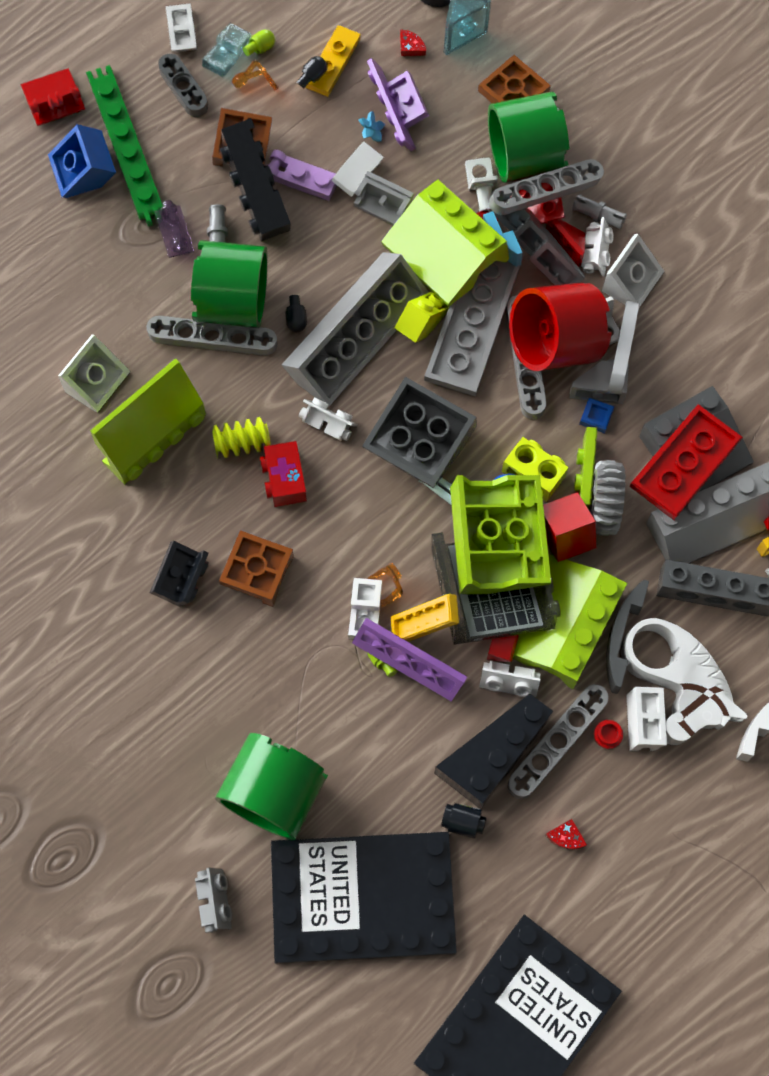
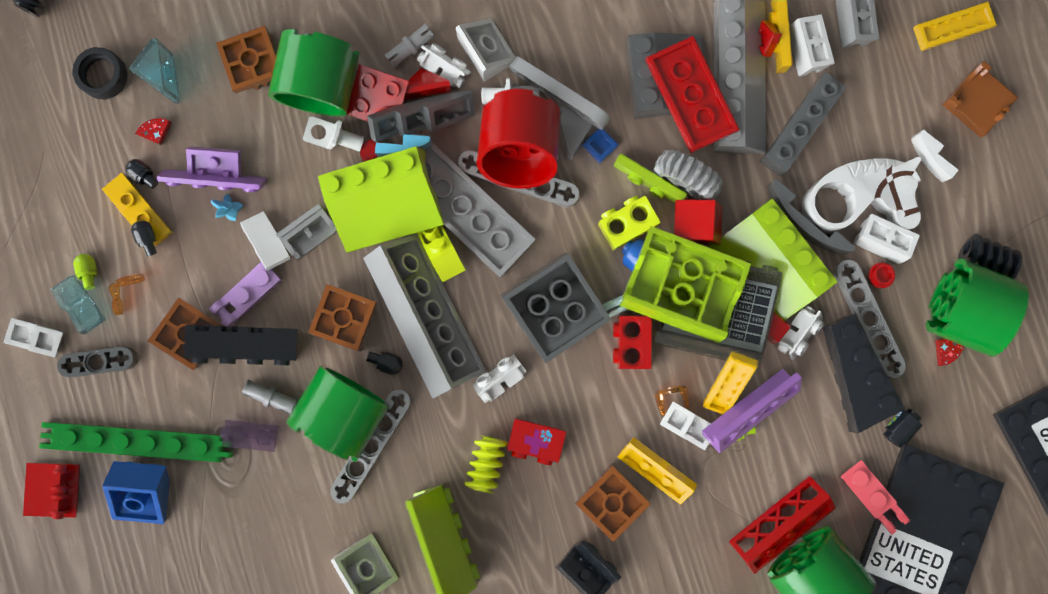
camera: 65 degrees left, 15 degrees up
light grey beam [489,159,604,215] -> none
none -> black cylinder [125,159,159,189]
none -> dark orange piece [308,284,377,352]
none -> red brick [613,316,652,369]
none -> yellow plate [617,437,698,505]
none -> red fence [728,476,836,574]
none -> coral hinge [840,460,910,535]
none -> green brick [925,258,1029,357]
none -> black piece [958,234,1022,279]

